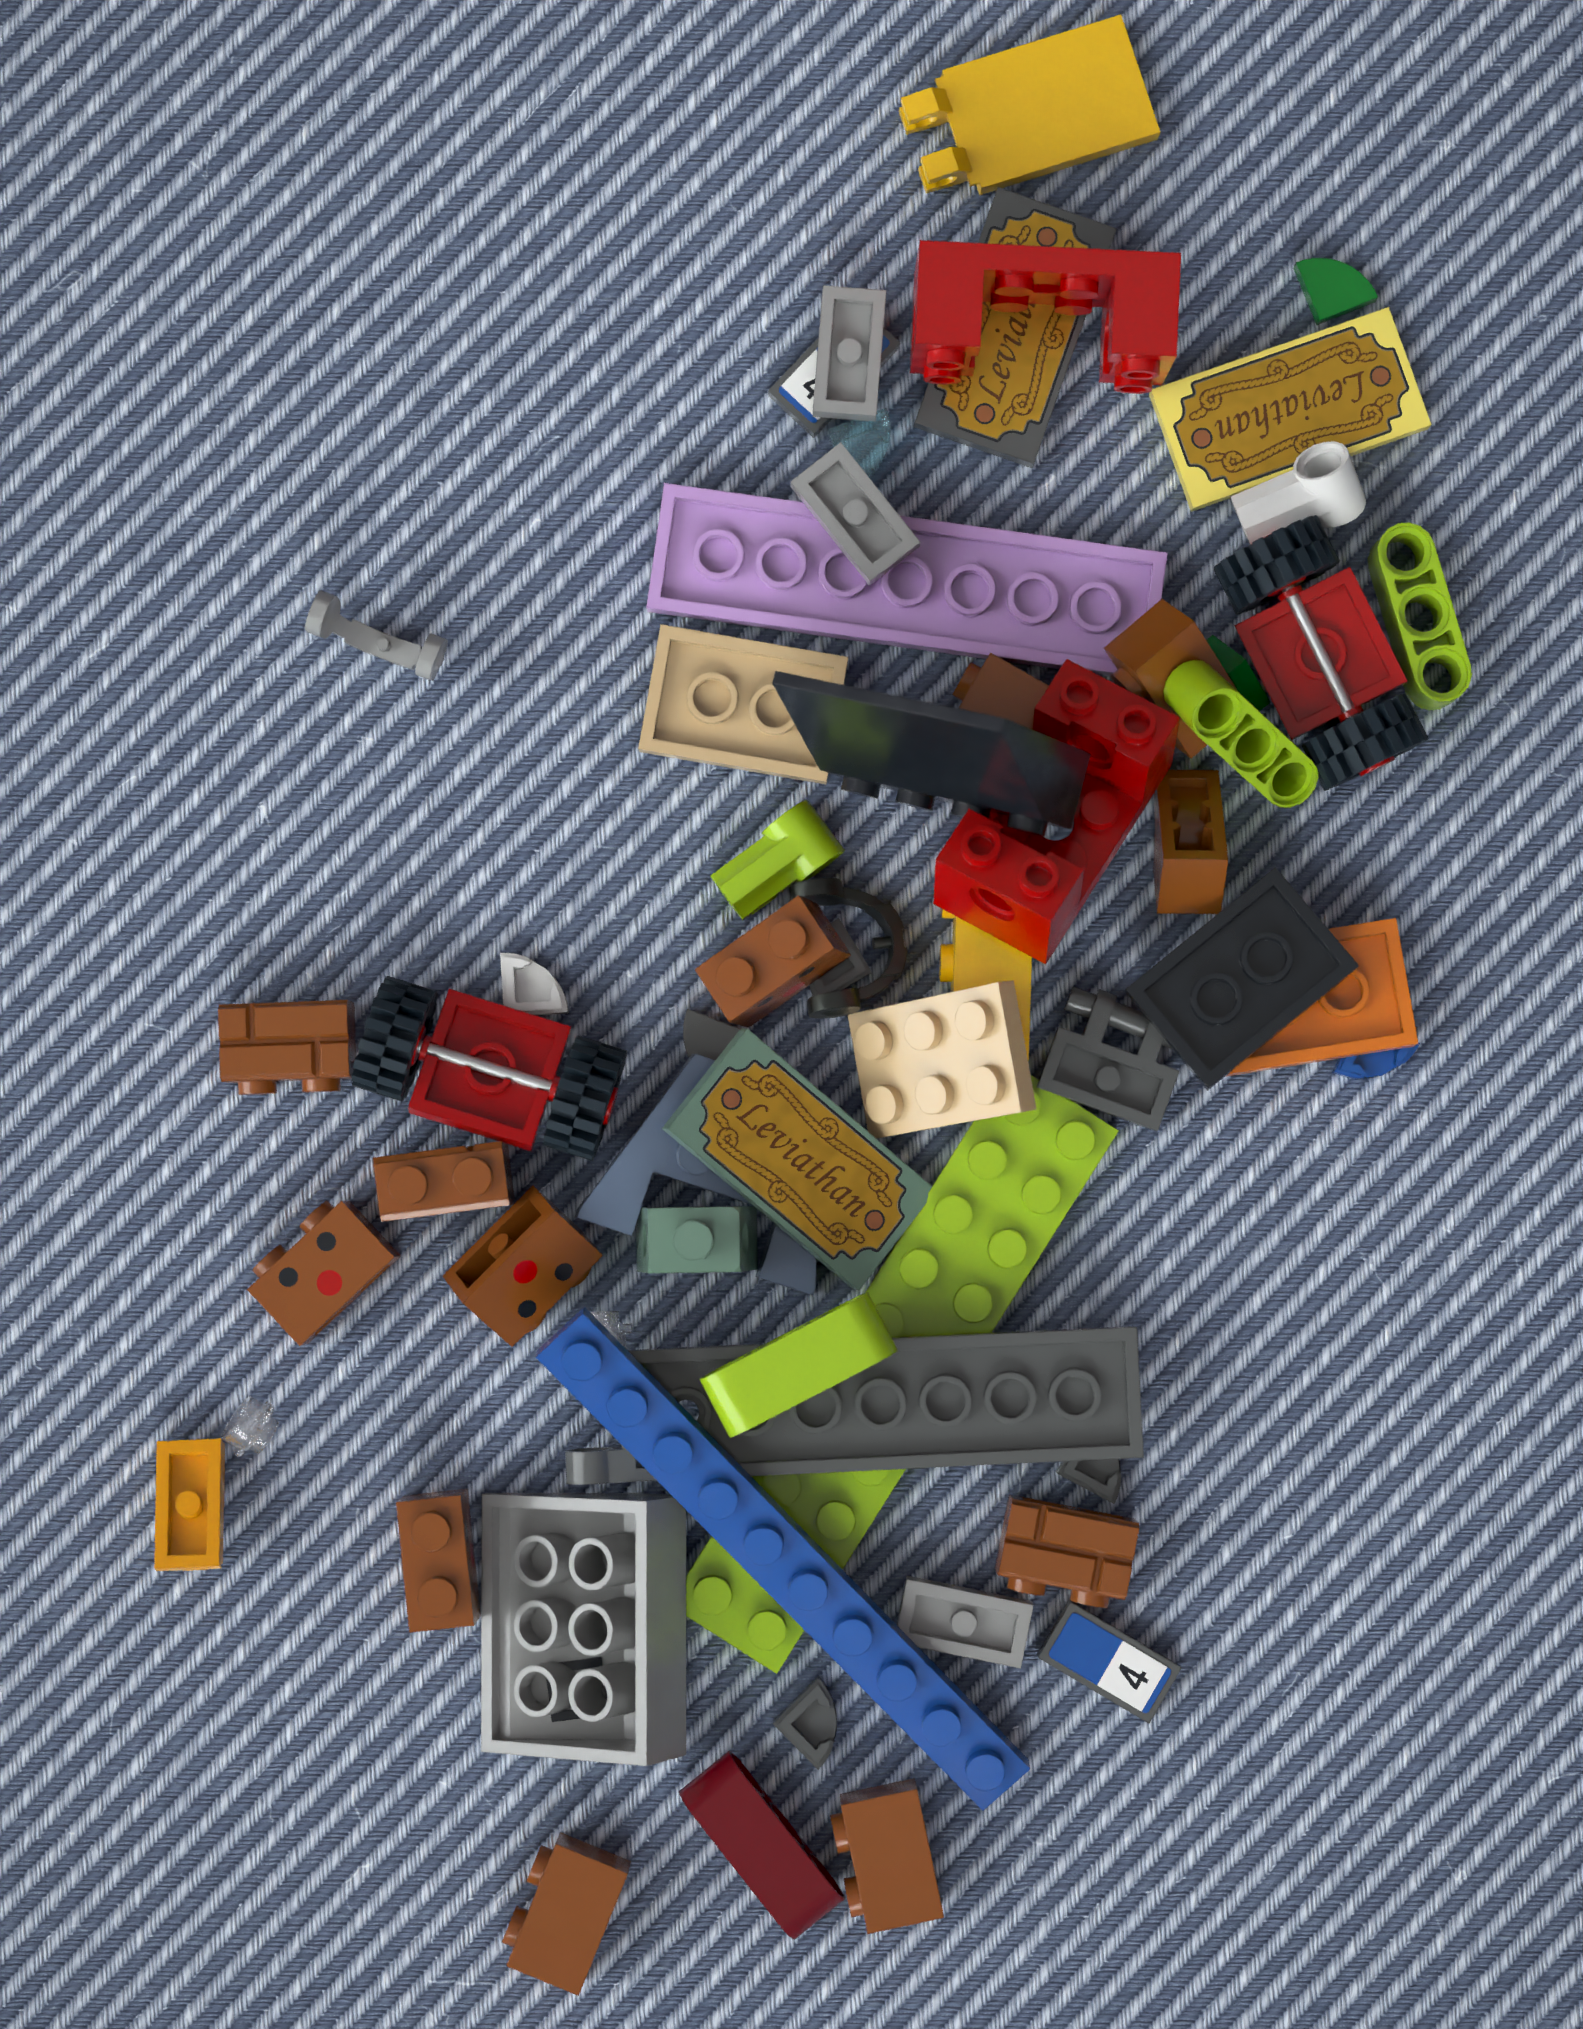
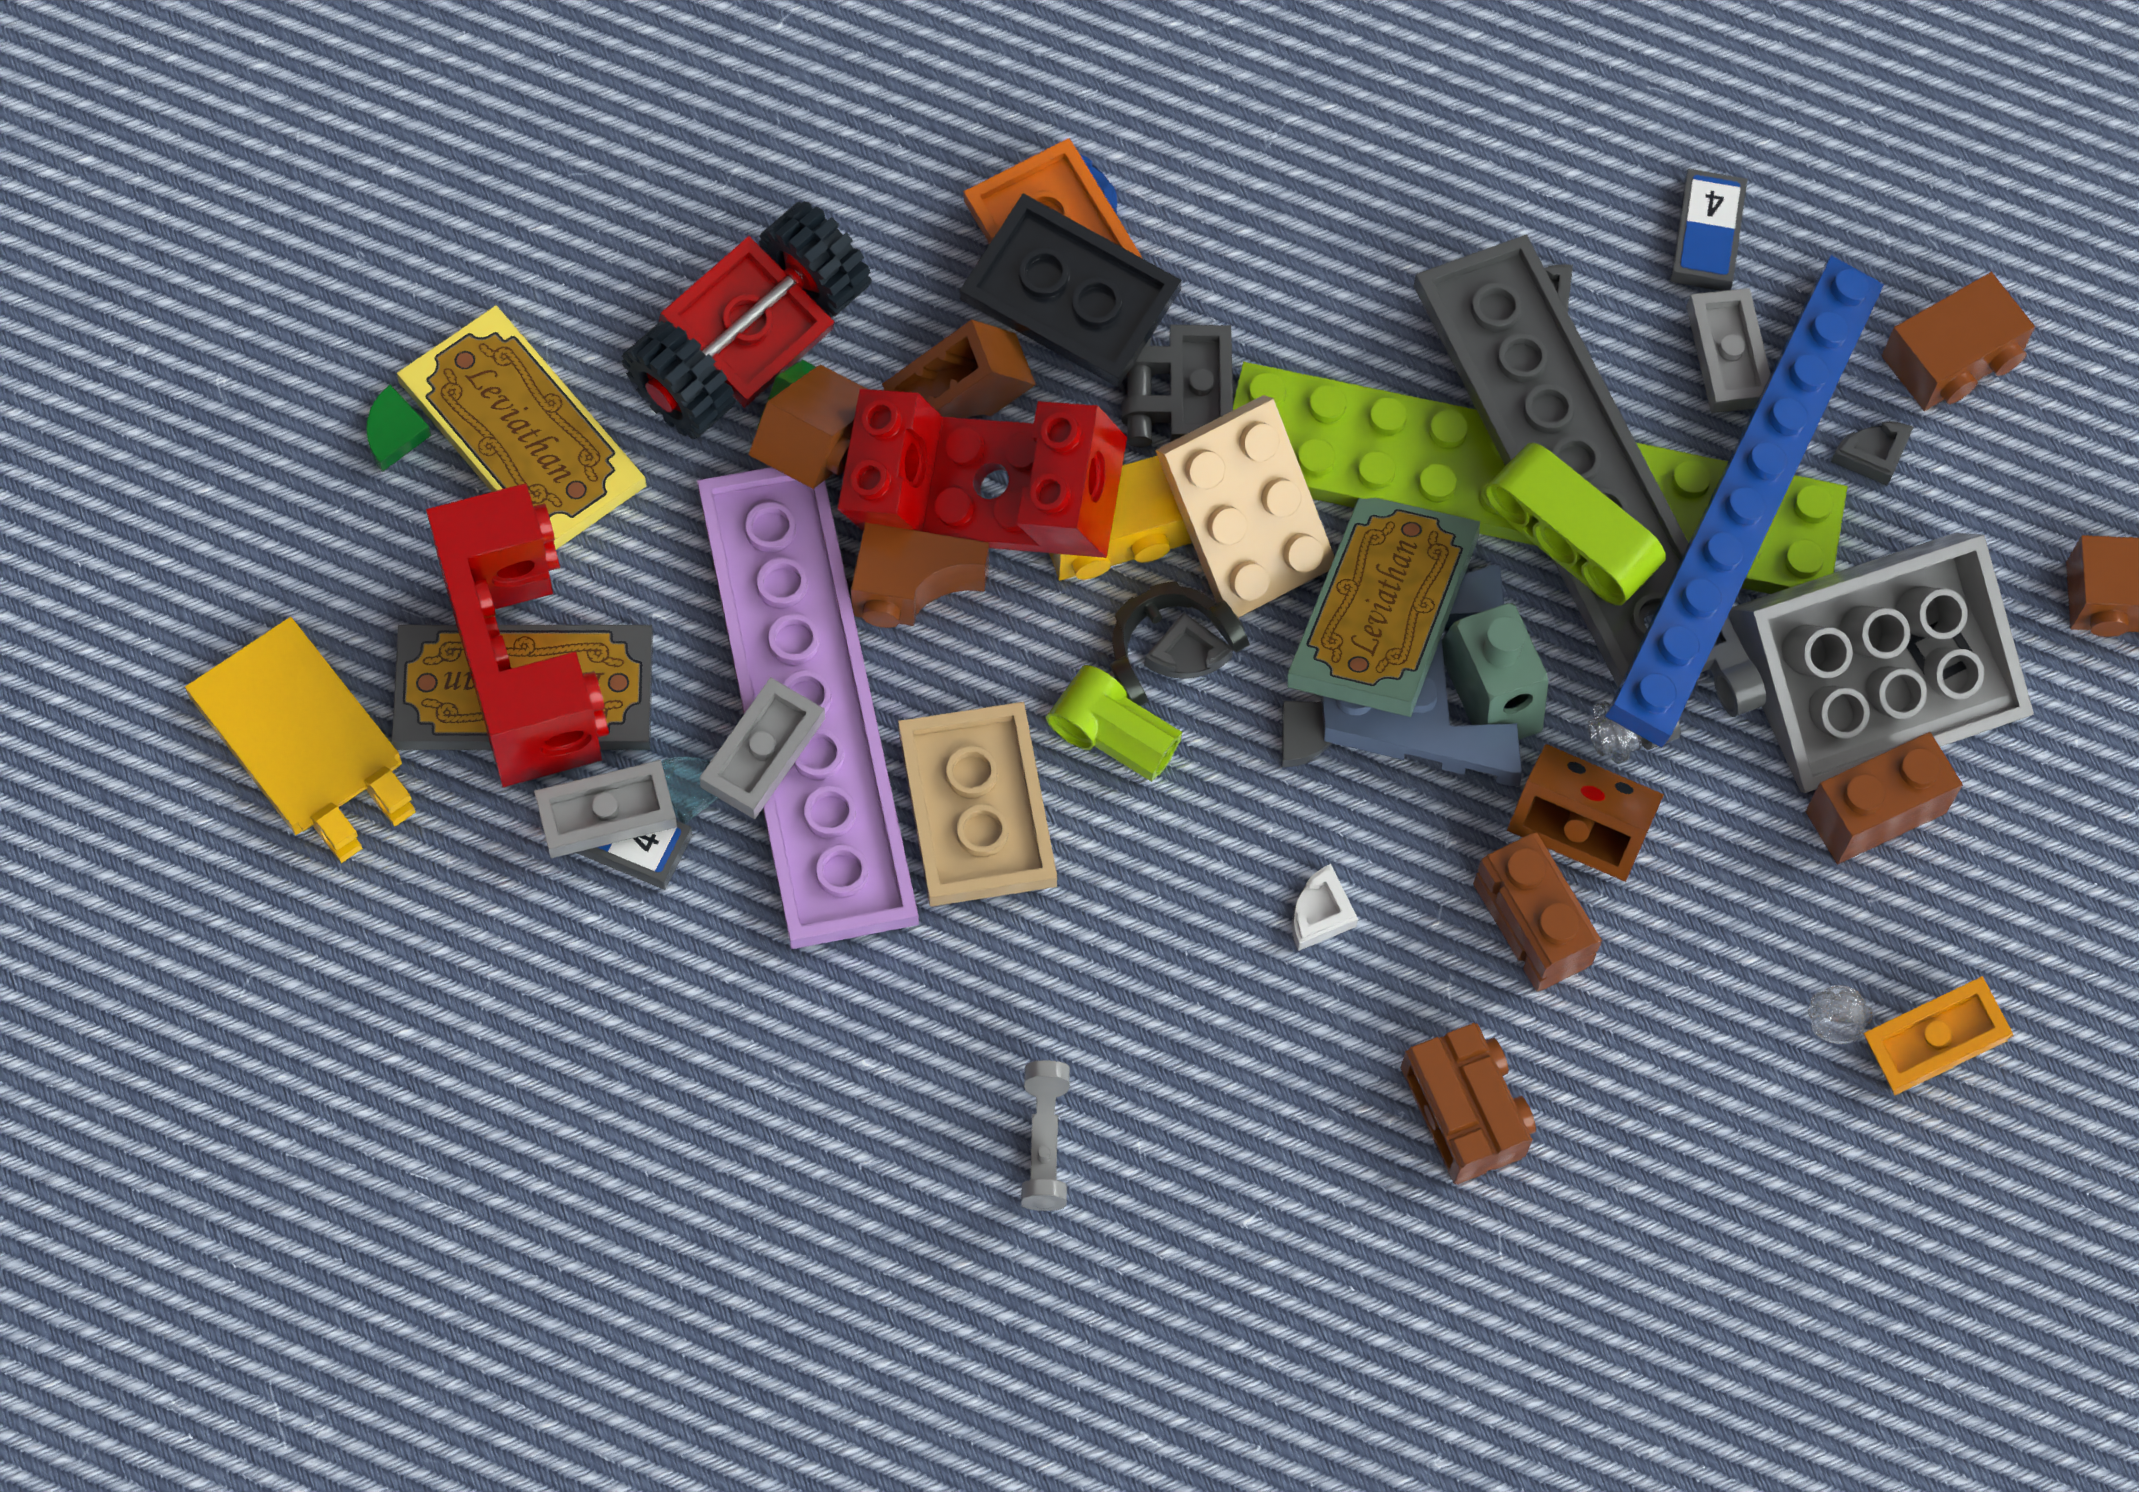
camera: 115 degrees left, 20 degrees down
dark orange brick [247,1200,401,1346] -> none
plate [352,976,627,1161] -> none
dark red beam [679,1751,846,1940] -> none
dark orange brick [694,895,851,1028] -> none
black slope [772,671,1091,836] -> none
dark orange brick [995,1494,1140,1608] -> none
lime beam [1163,660,1318,808] -> none
white piece [1231,441,1366,545] -> none
lime beam [1367,522,1472,710] -> none

